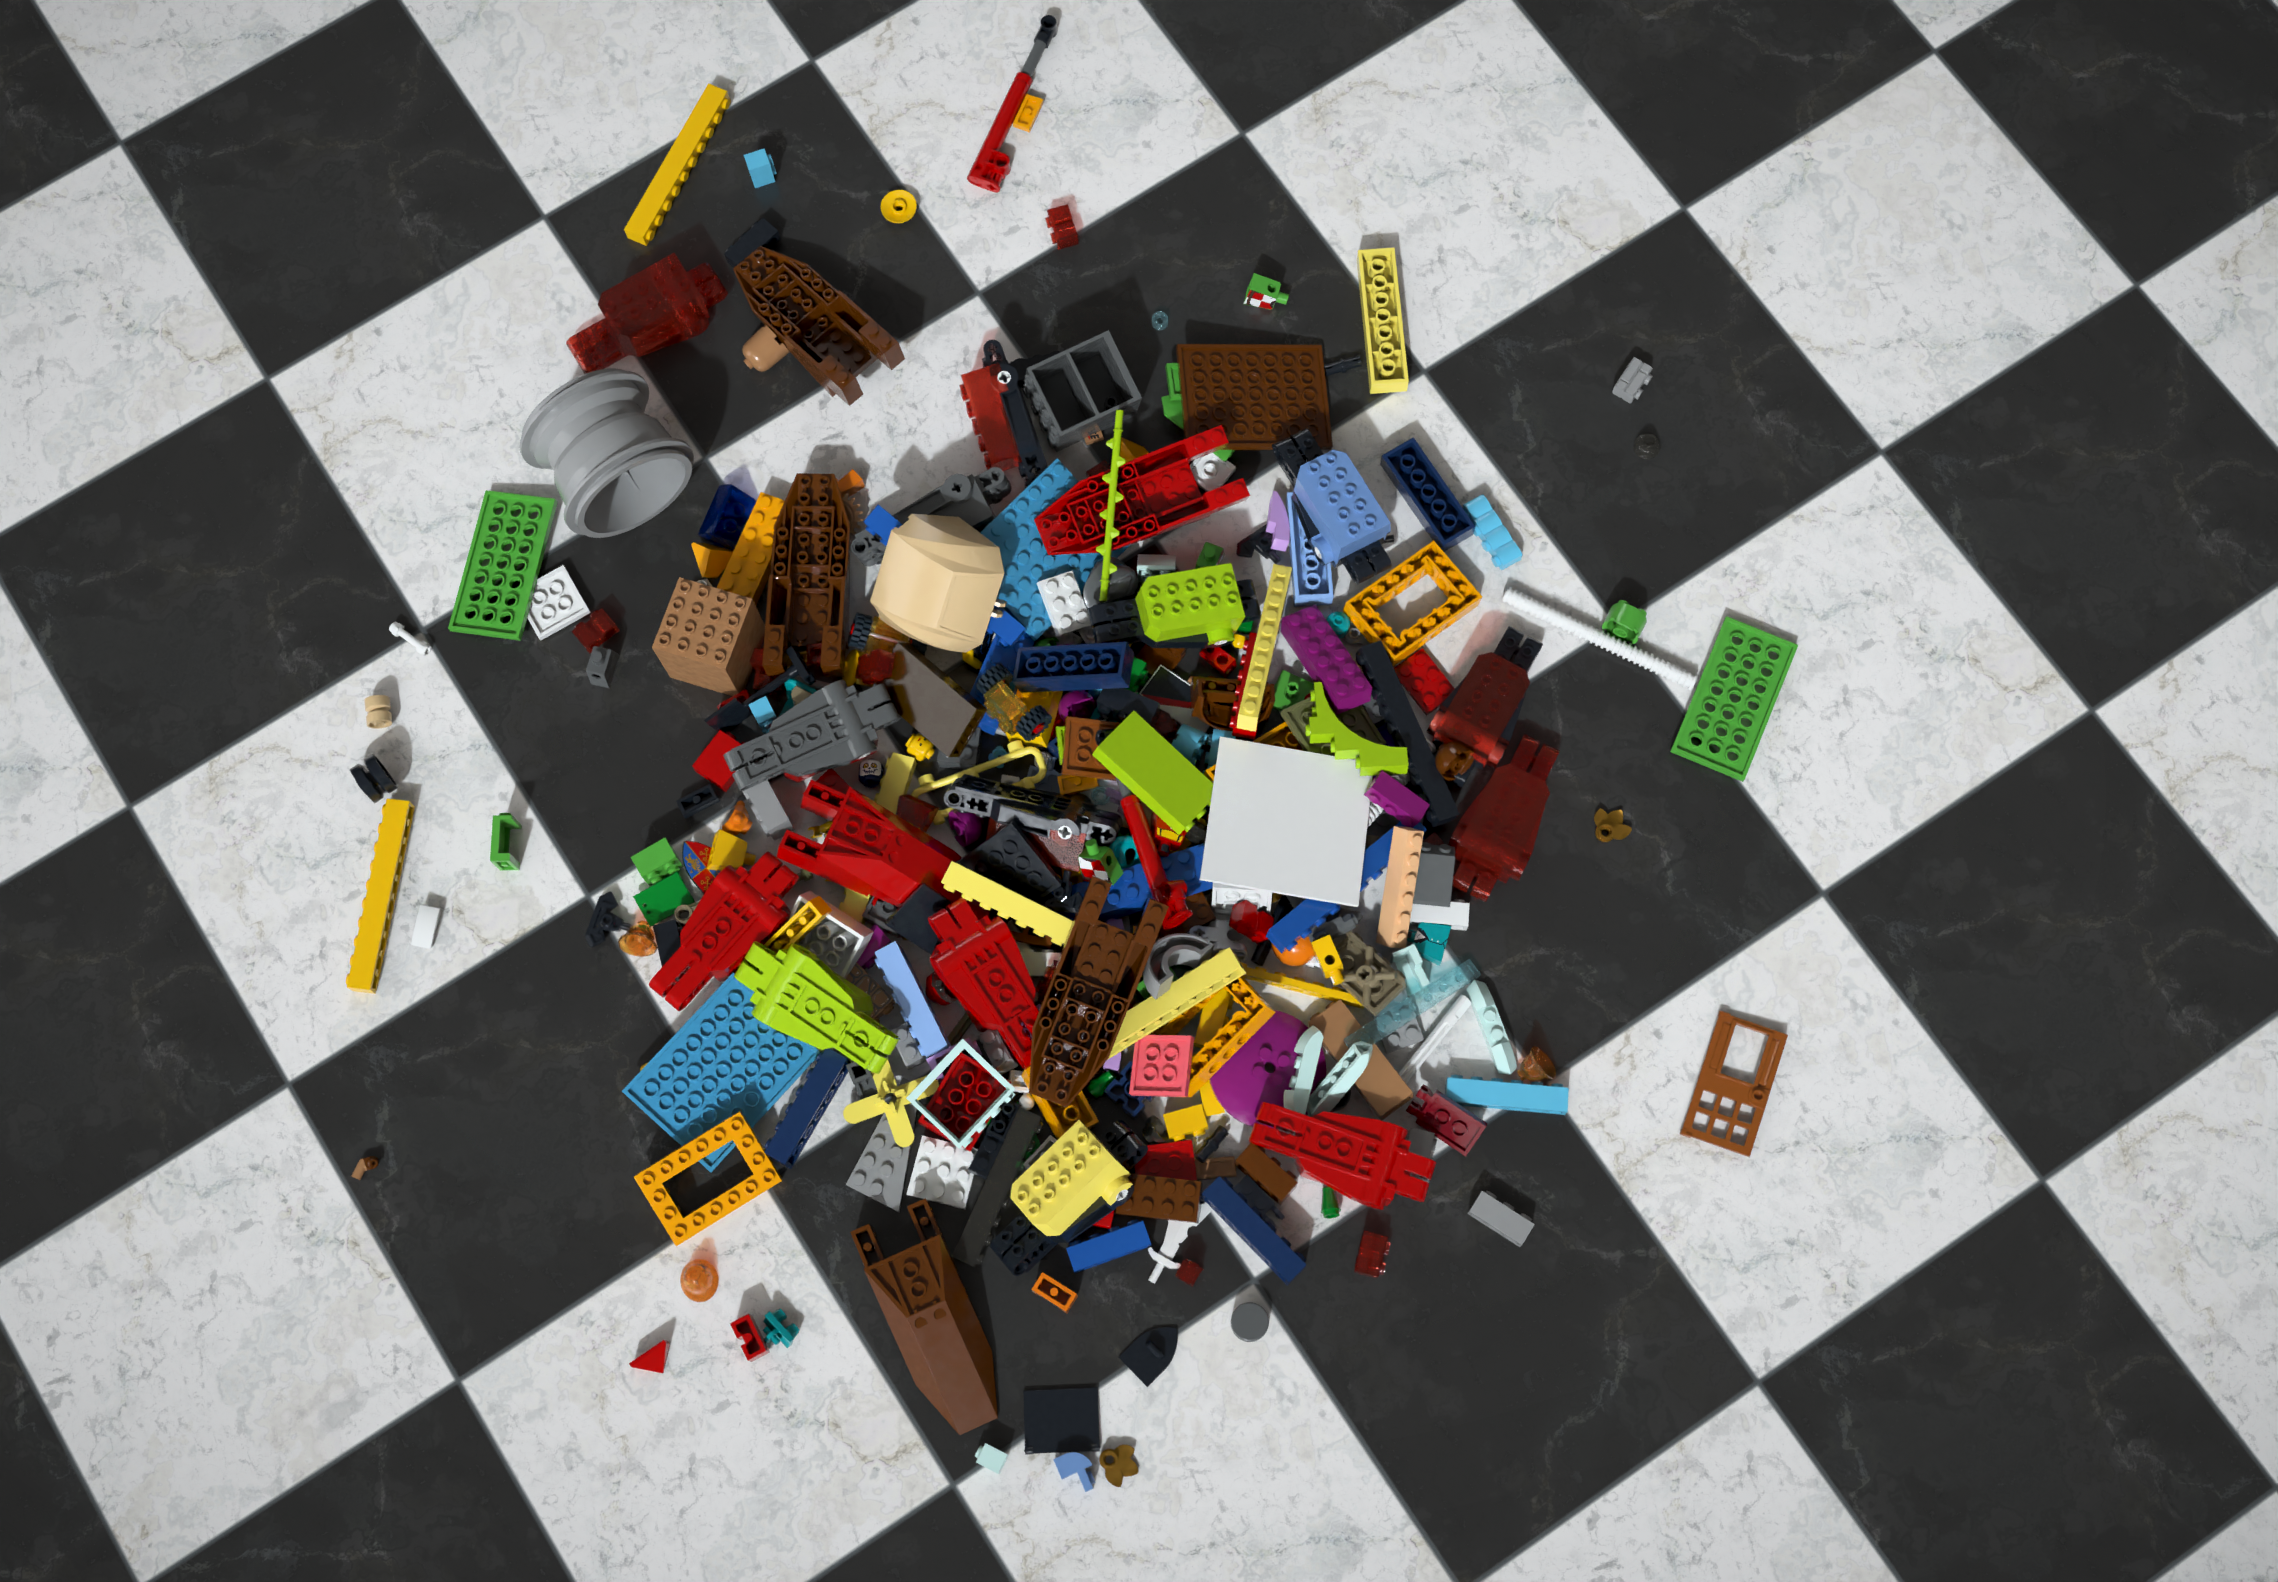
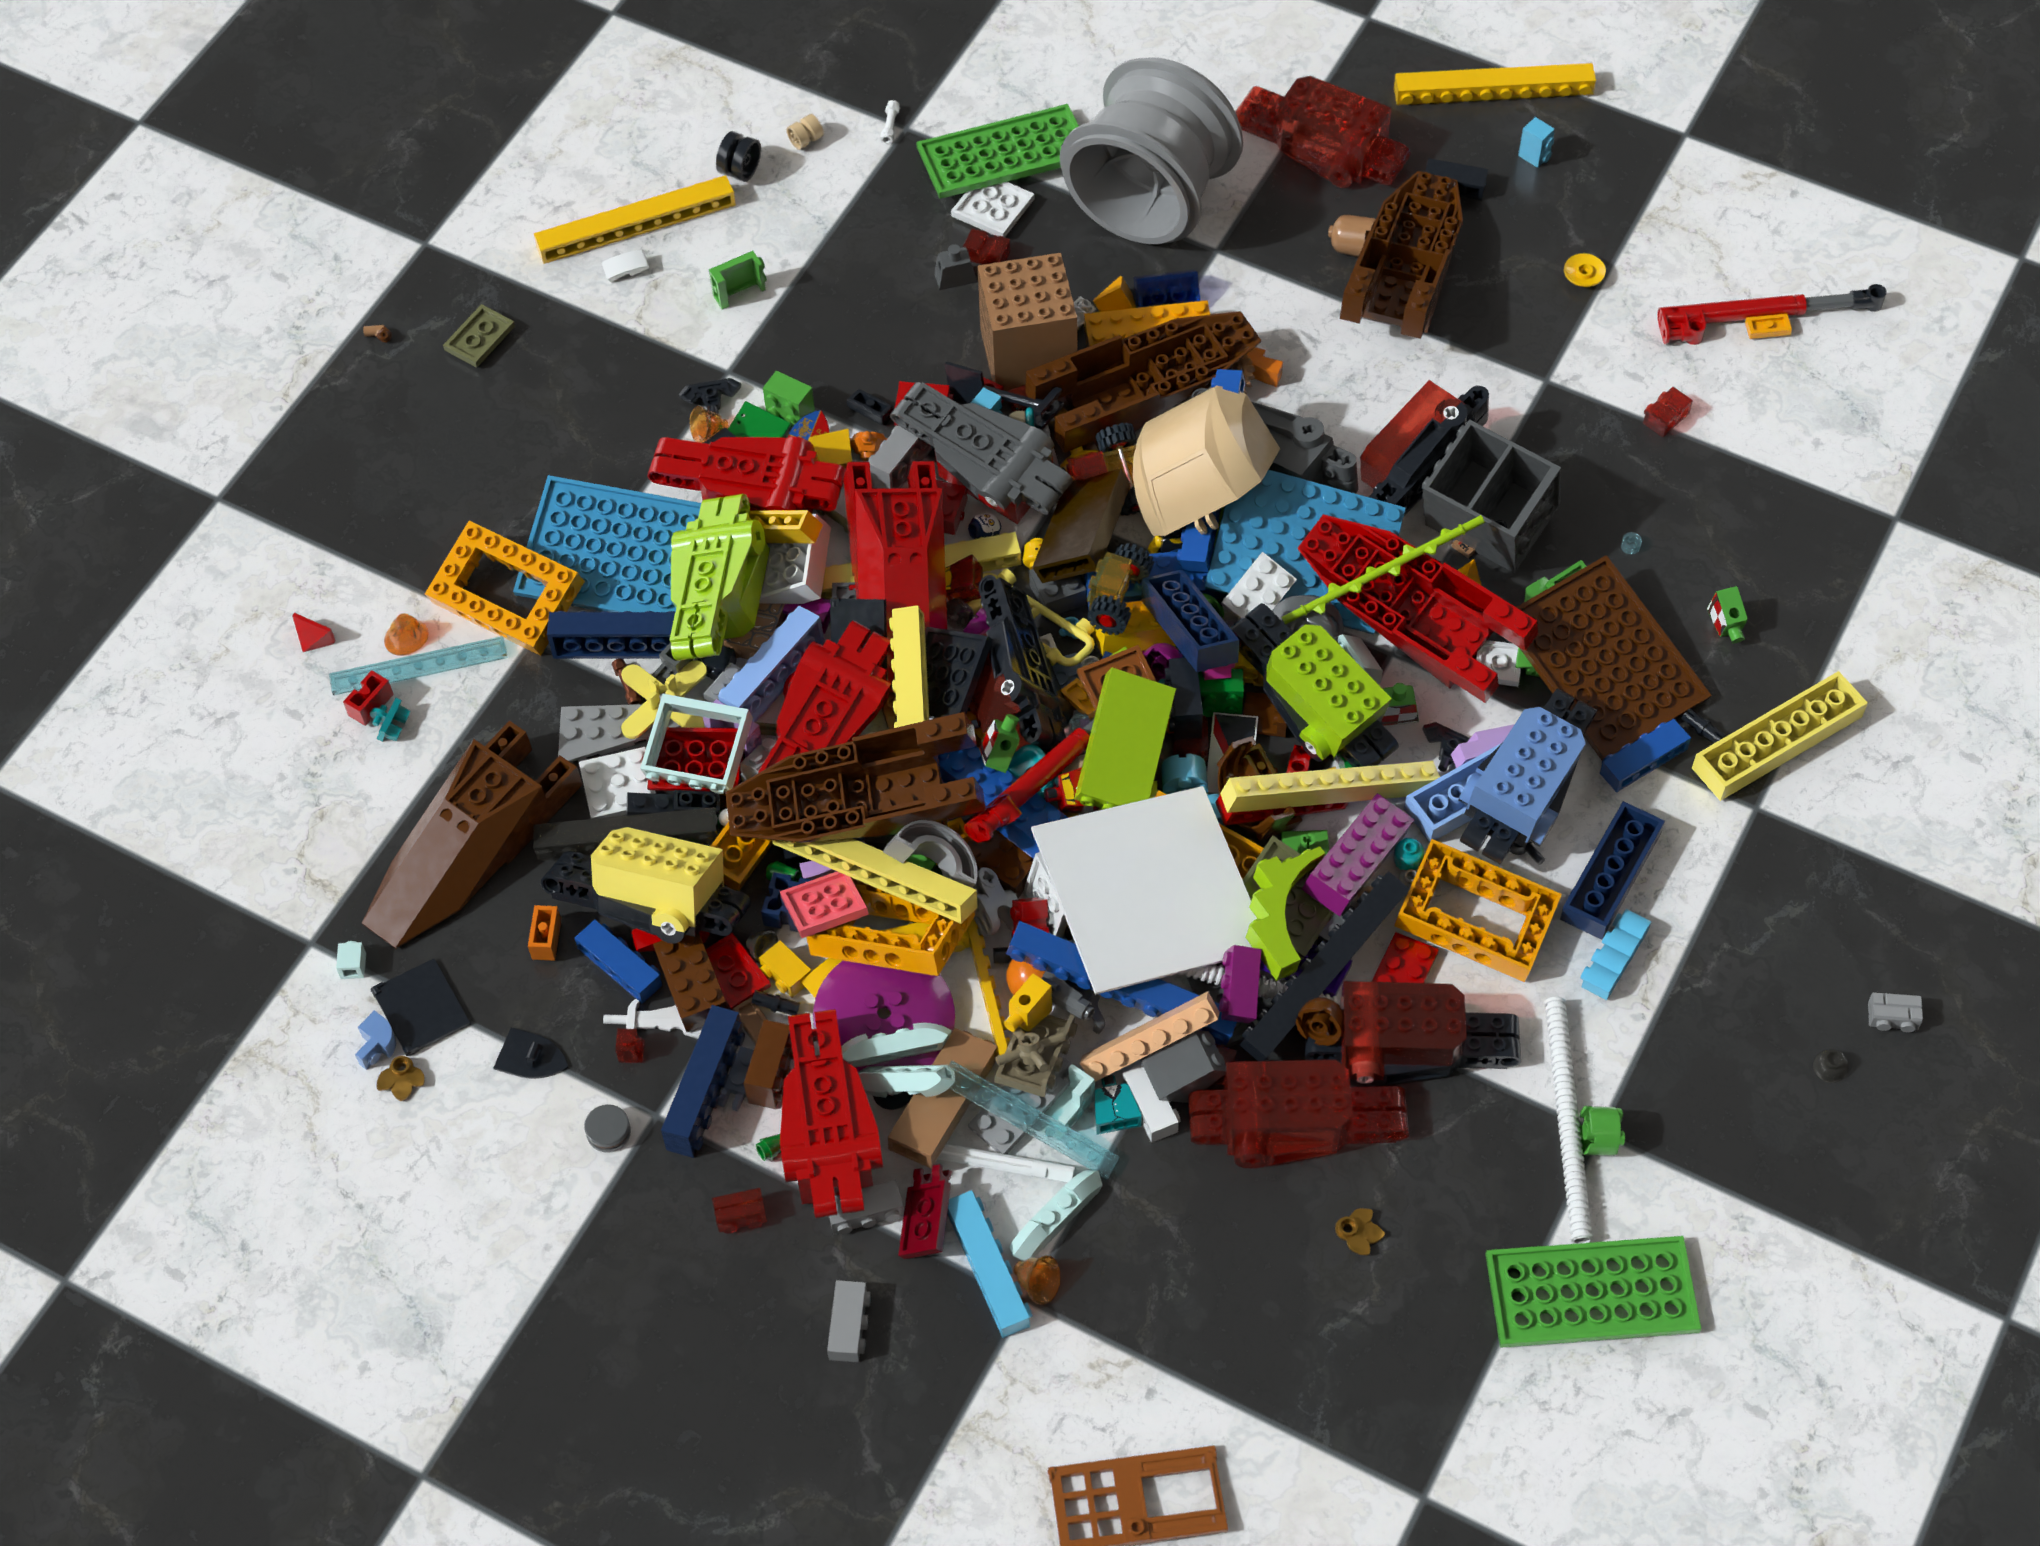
camera: 60 degrees right, 15 degrees down
none -> clear light blue tile [329,636,508,696]
none -> olive plate [443,304,515,368]
none -> copper bar [612,658,642,705]
none -> clear smoke head [946,598,974,630]
none -> blue brick [1599,719,1691,793]

